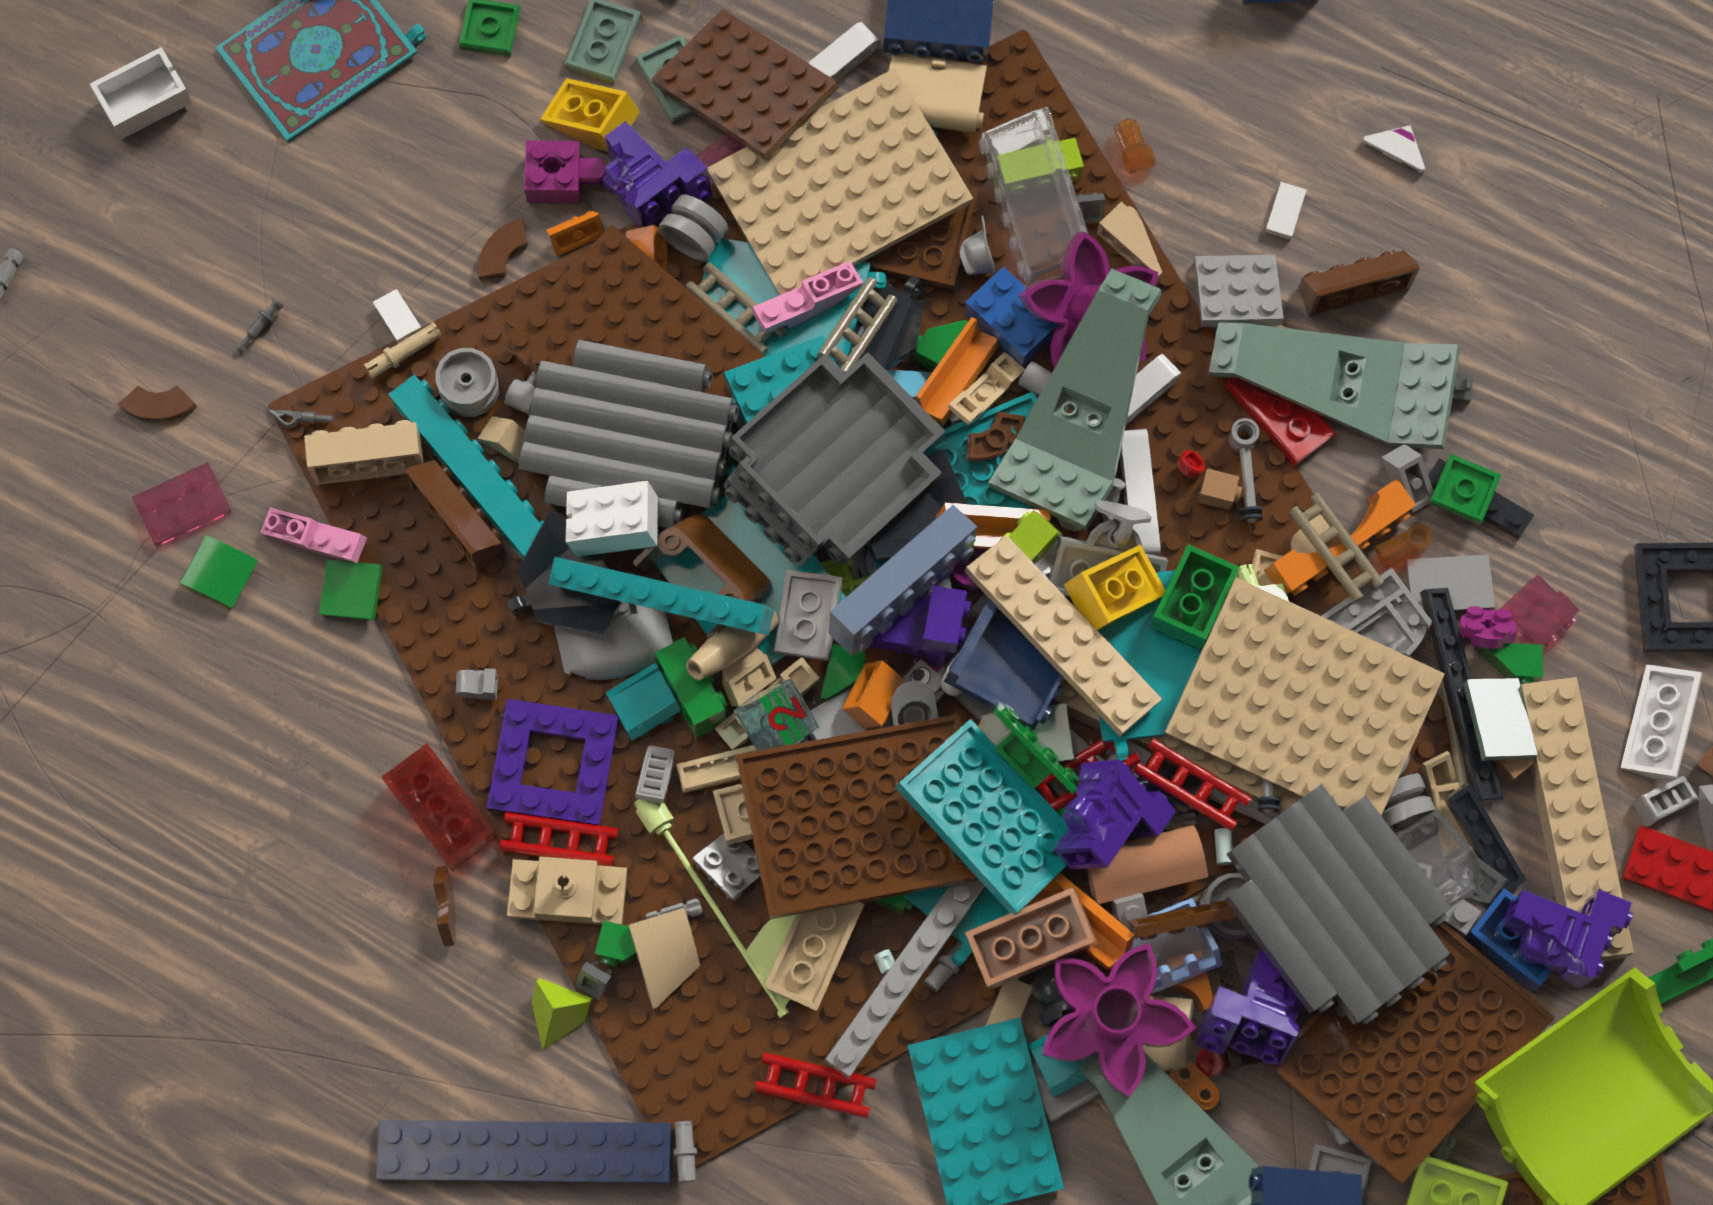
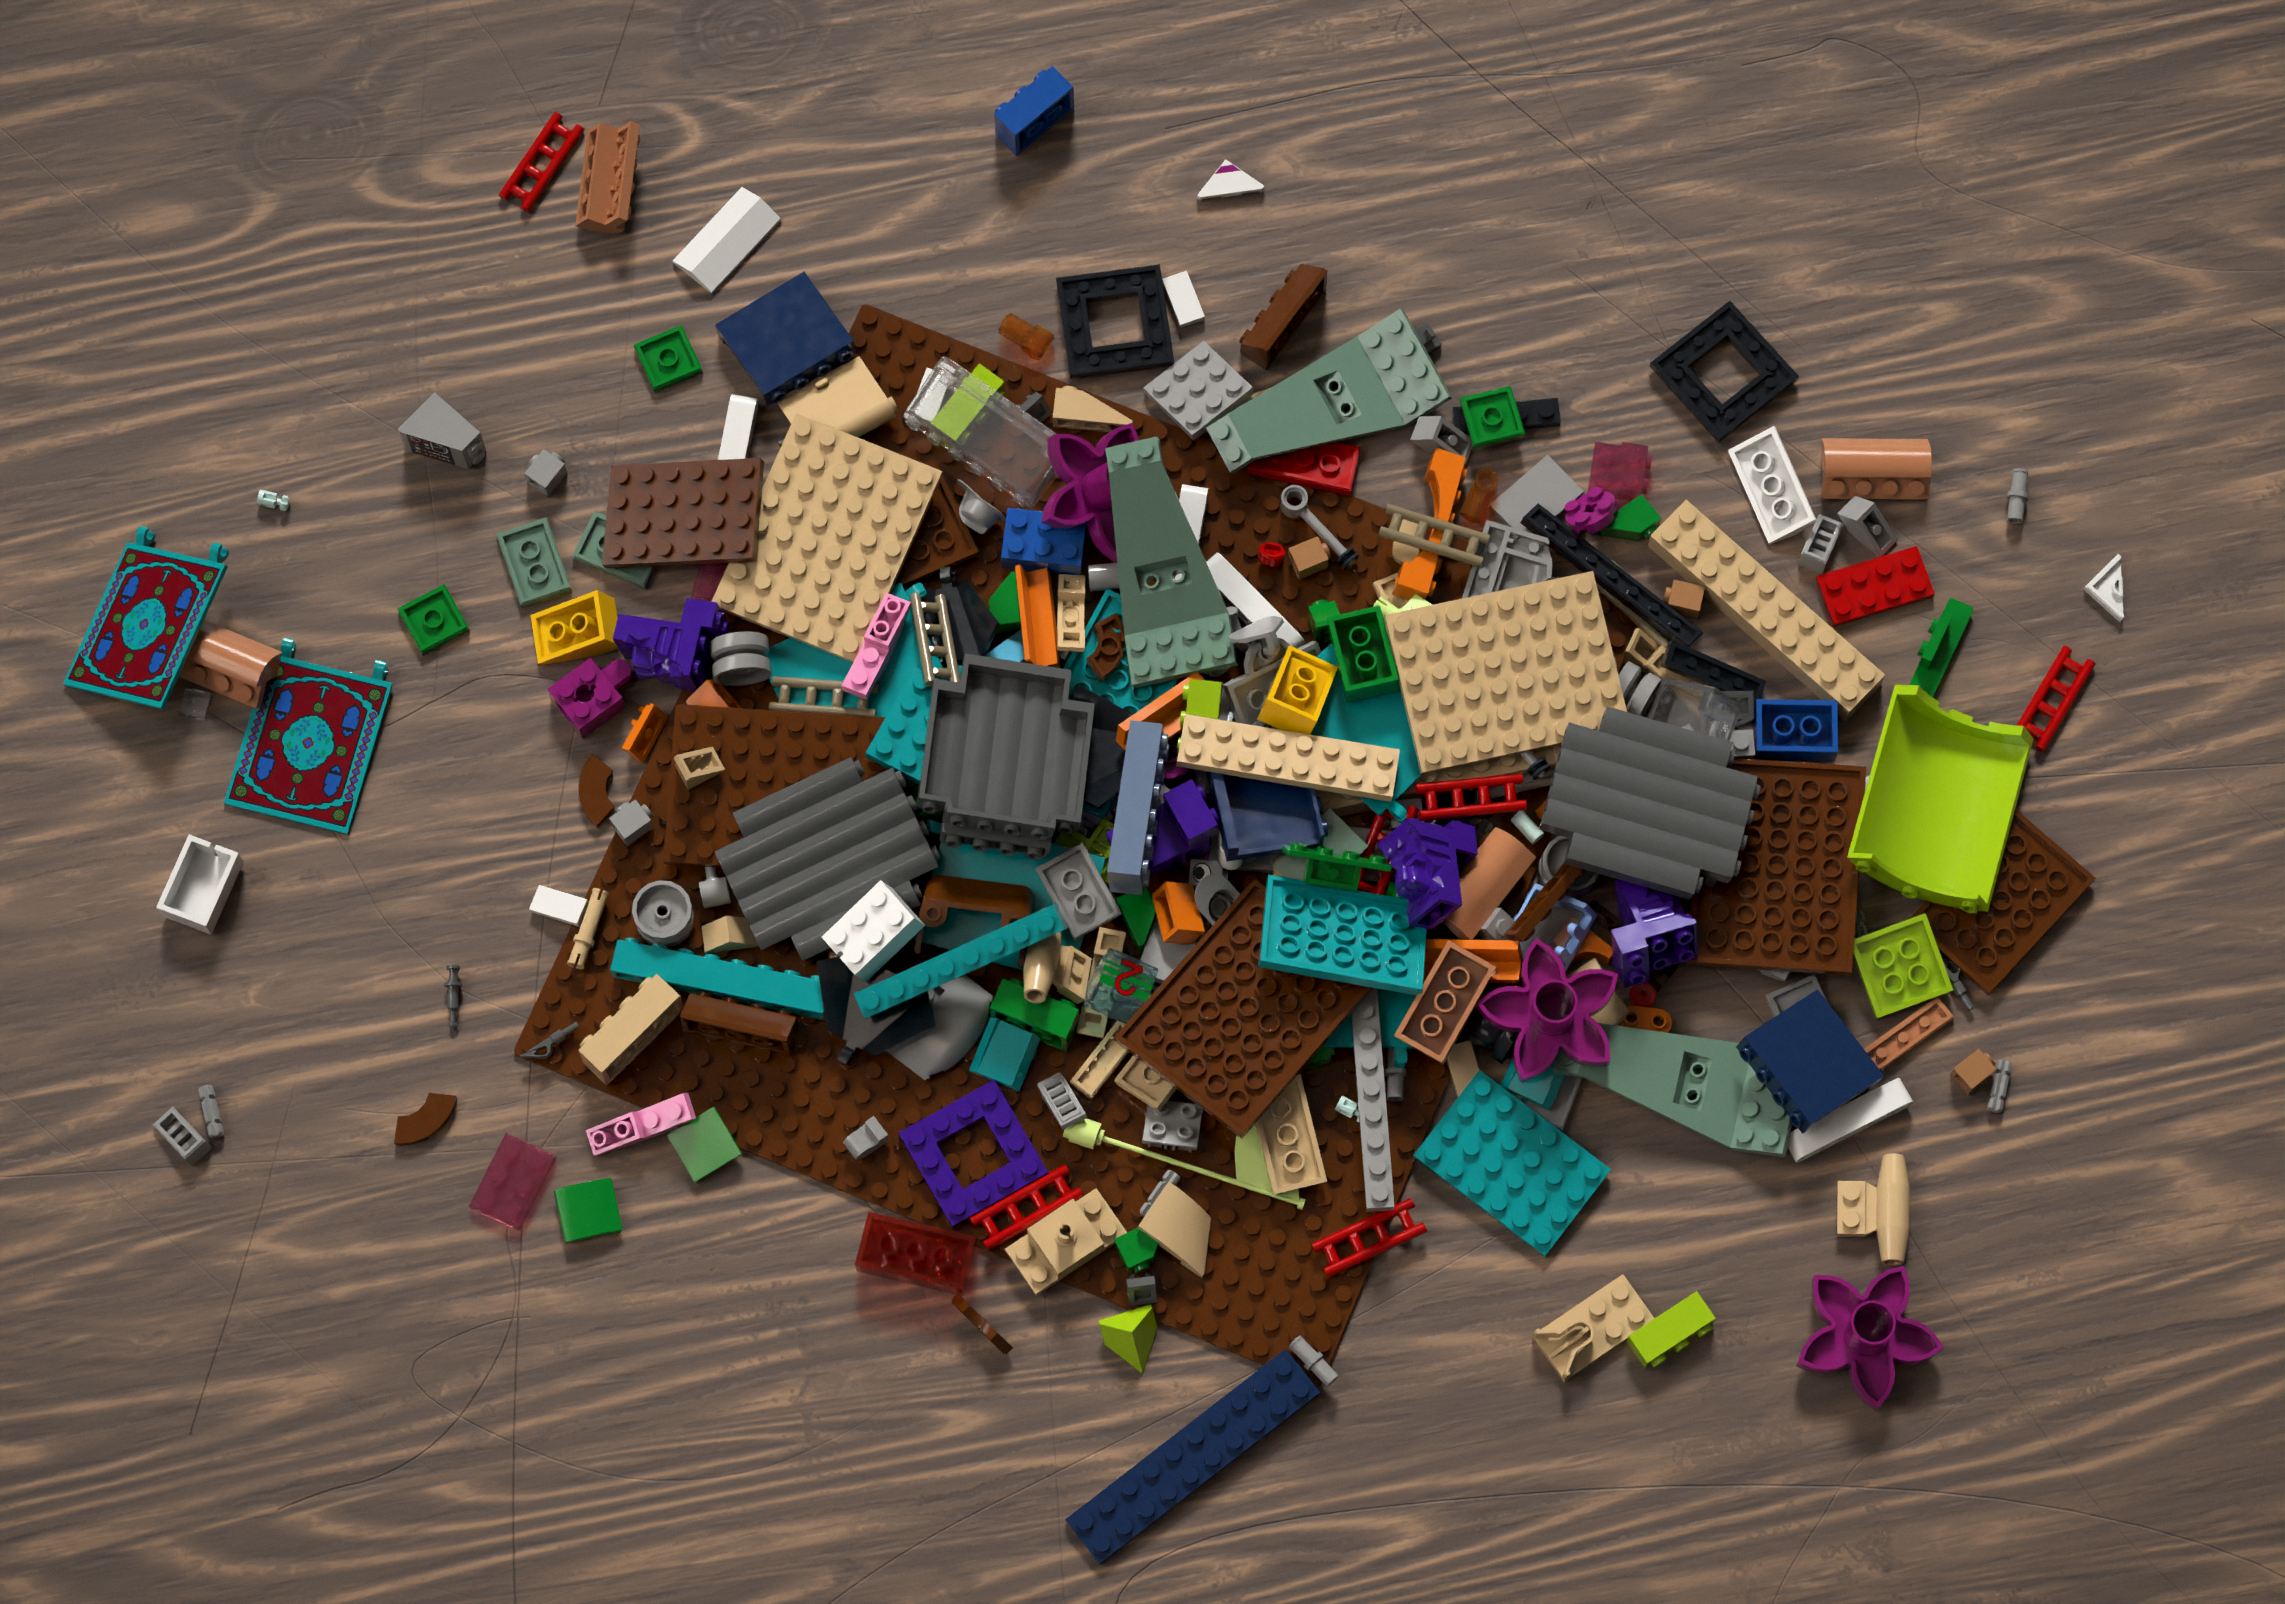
camera: 35 degrees left, 0 degrees up
tile [1464,678,1537,761] -> none
dark purple brick [1502,889,1633,988] -> none
none -> light grey brick [609,799,654,846]
none -> tan slope [674,747,725,790]
none -> black plate [1056,264,1174,379]
none -> green slope [1308,600,1340,644]

